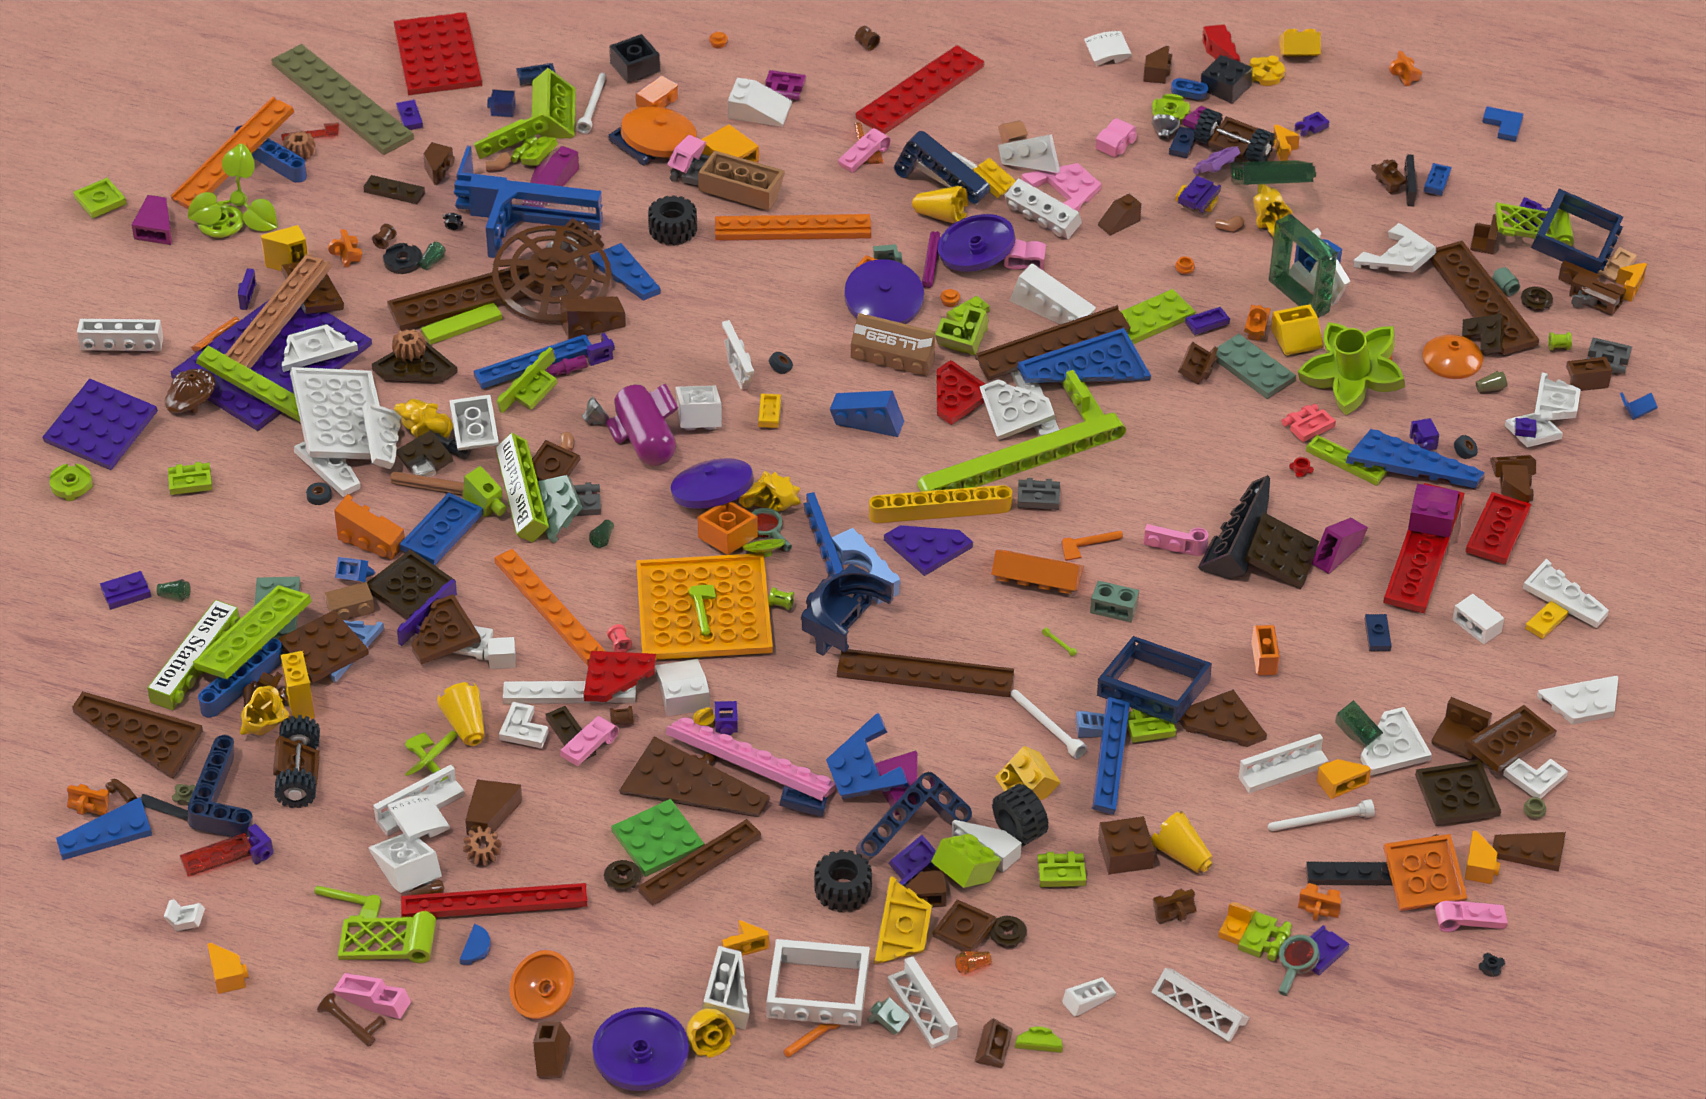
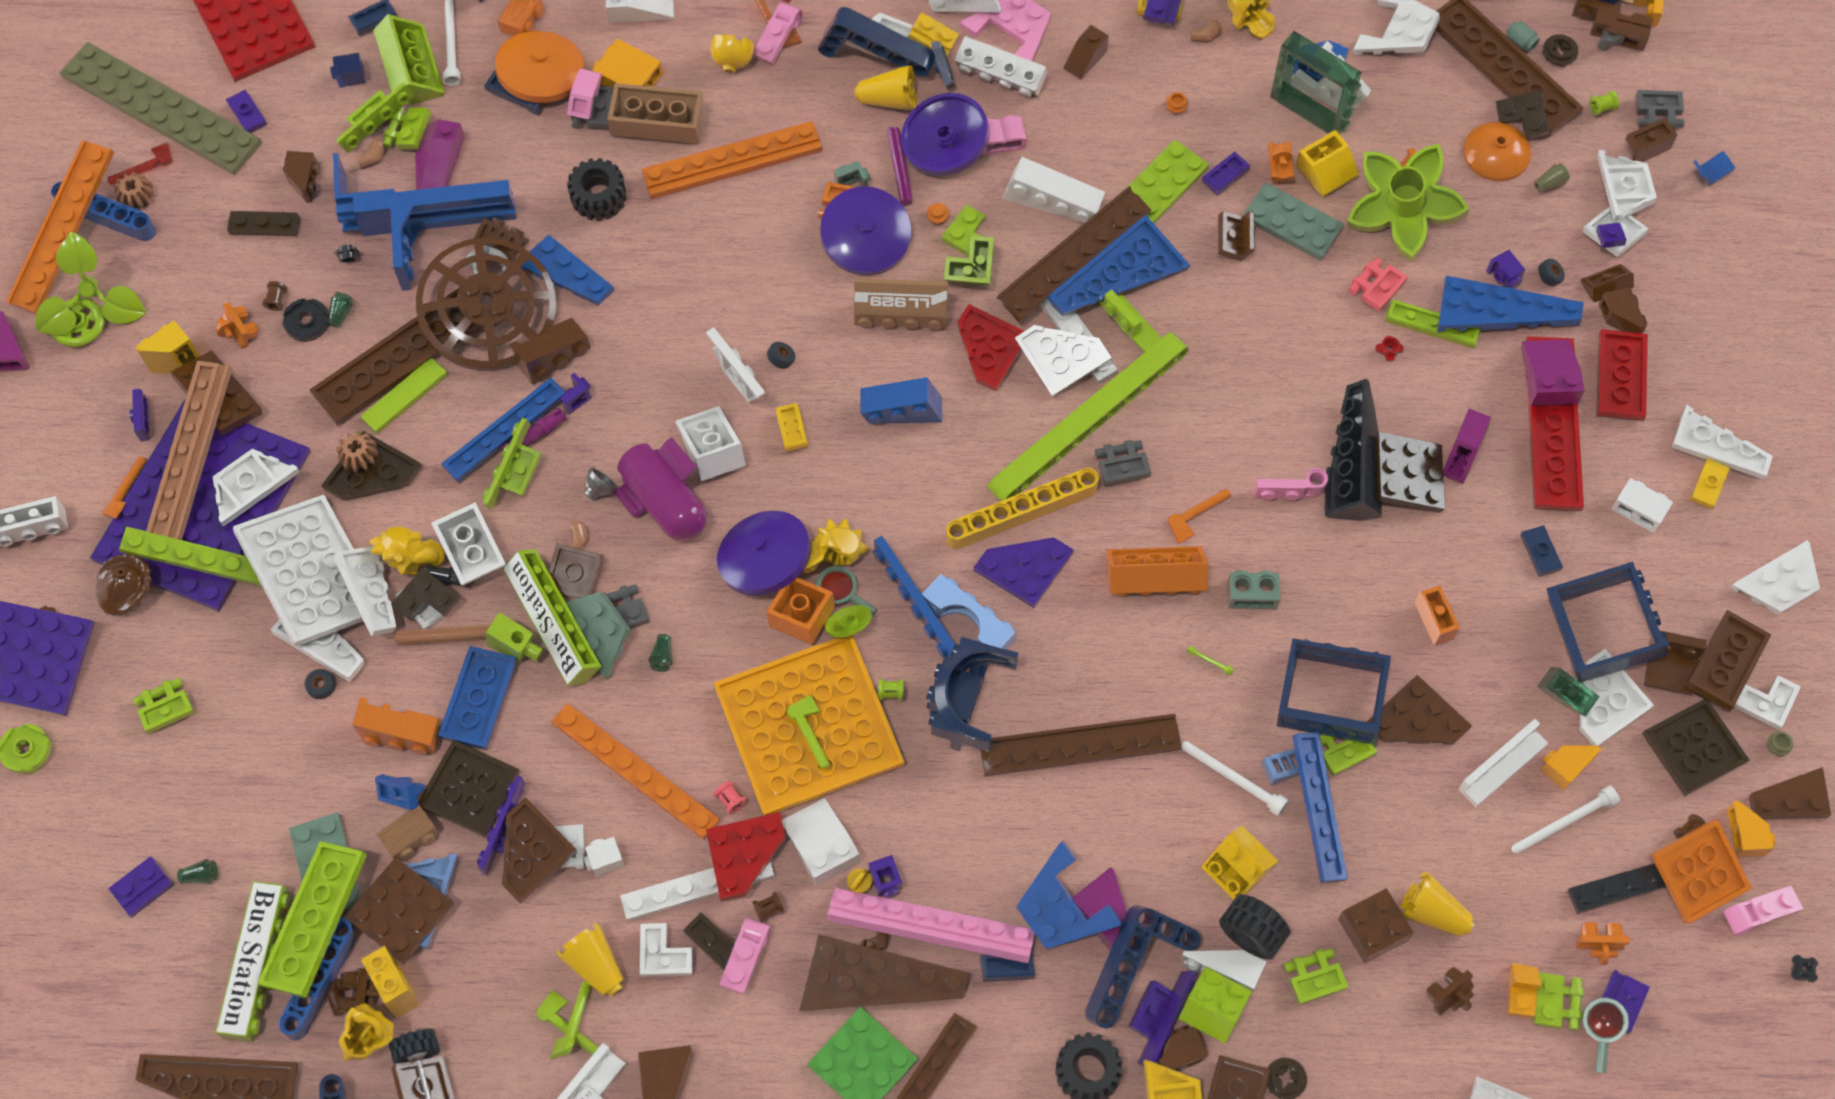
camera: 15 degrees left, 20 degrees up
none -> yellow cylinder [710,34,755,73]
none -> dark blue plate [931,41,955,88]
none -> dark blue window [1546,562,1669,683]

